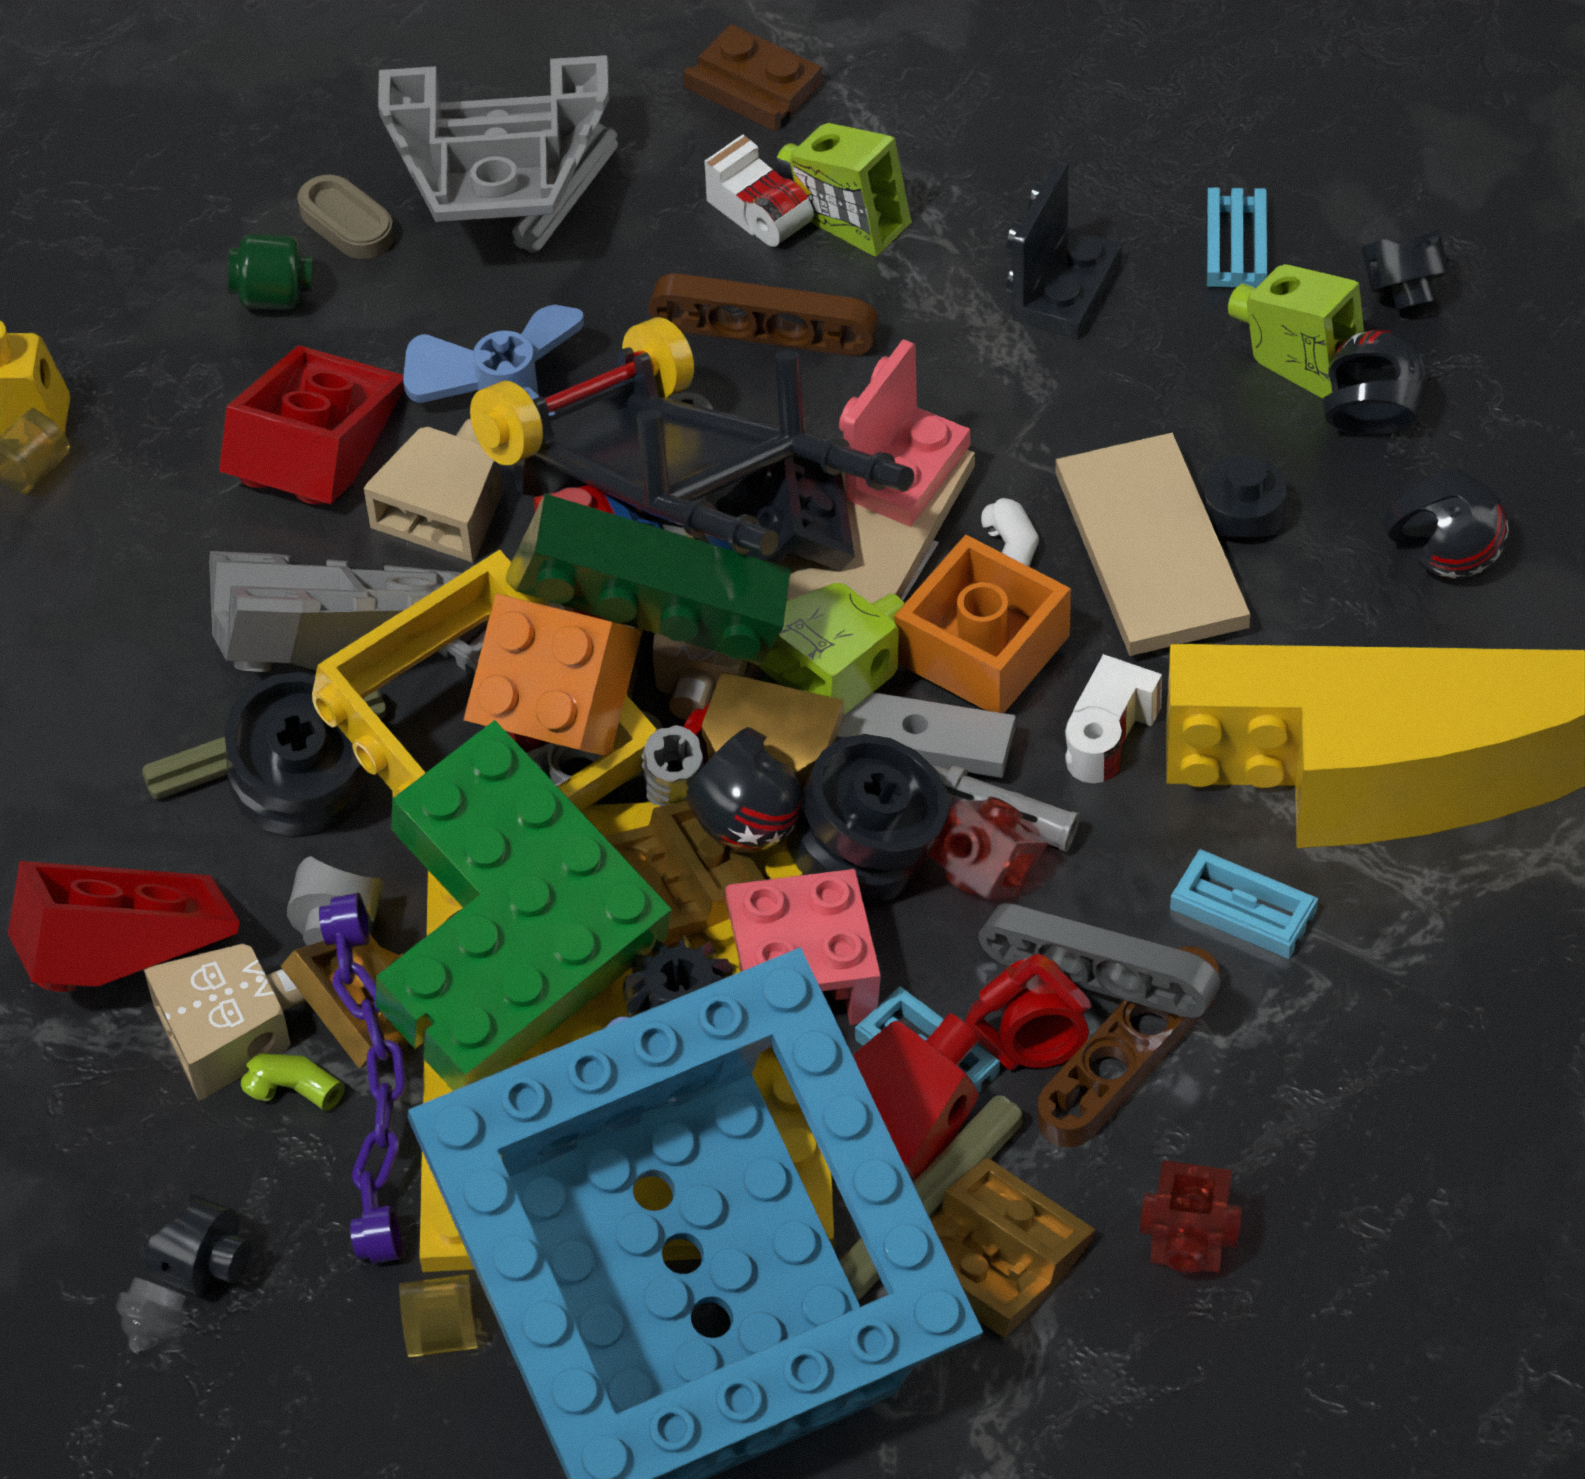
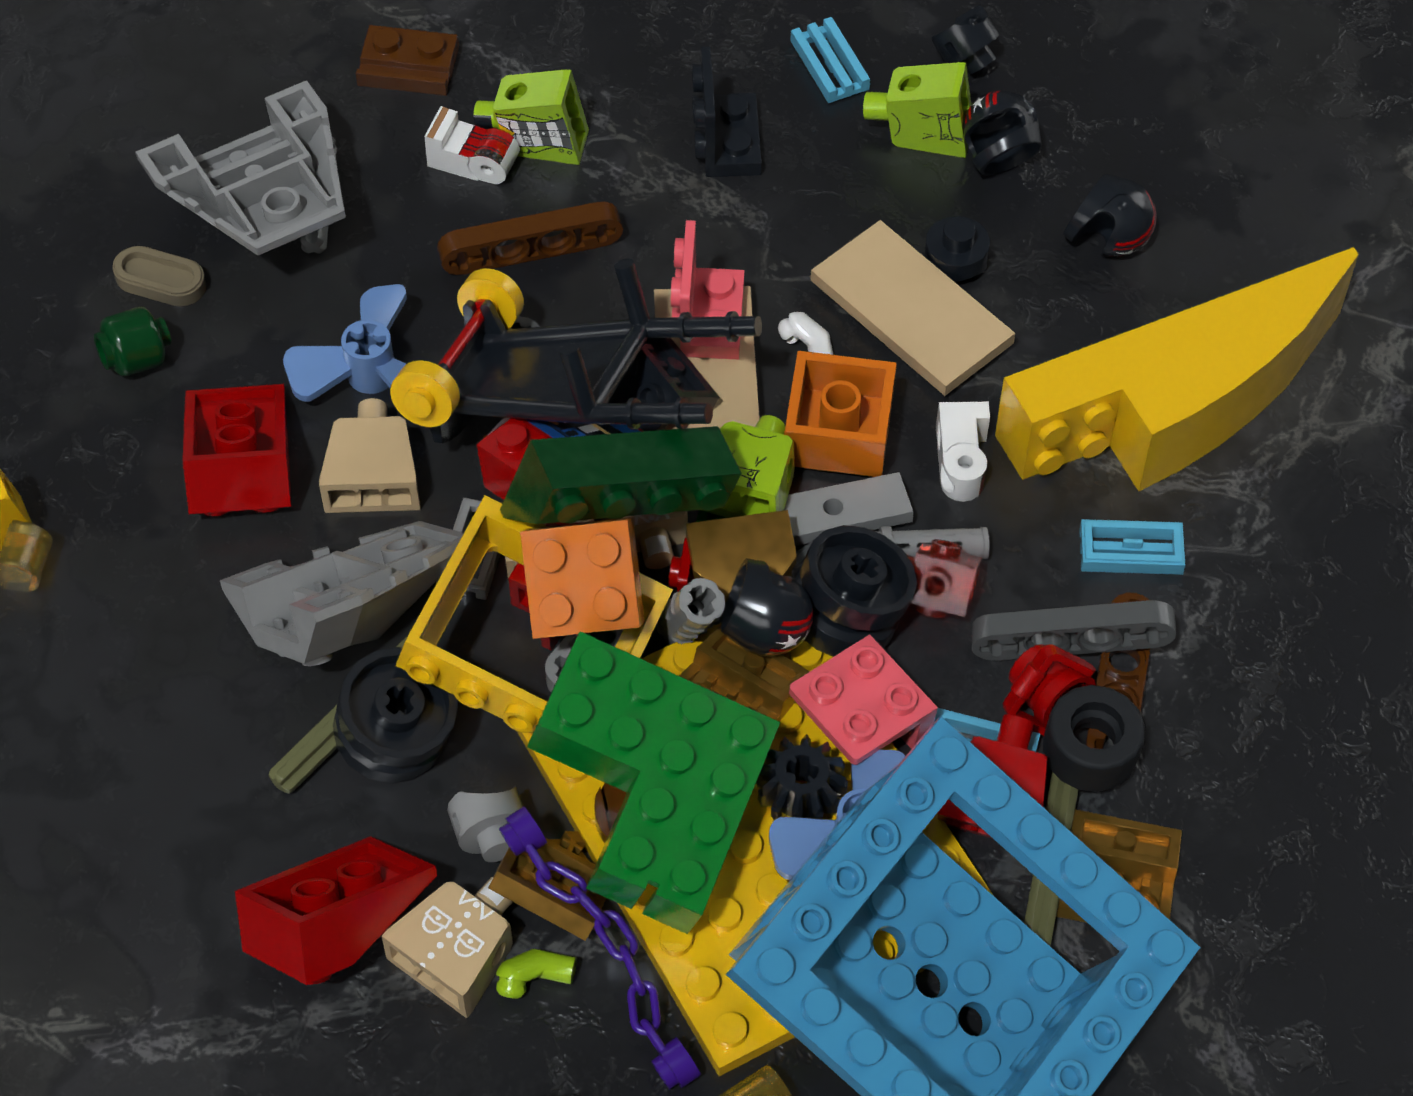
camera: 30 degrees left, 5 degrees up
clear red brick [1140,1160,1242,1273] -> none
none -> black tyre [1043,685,1145,792]

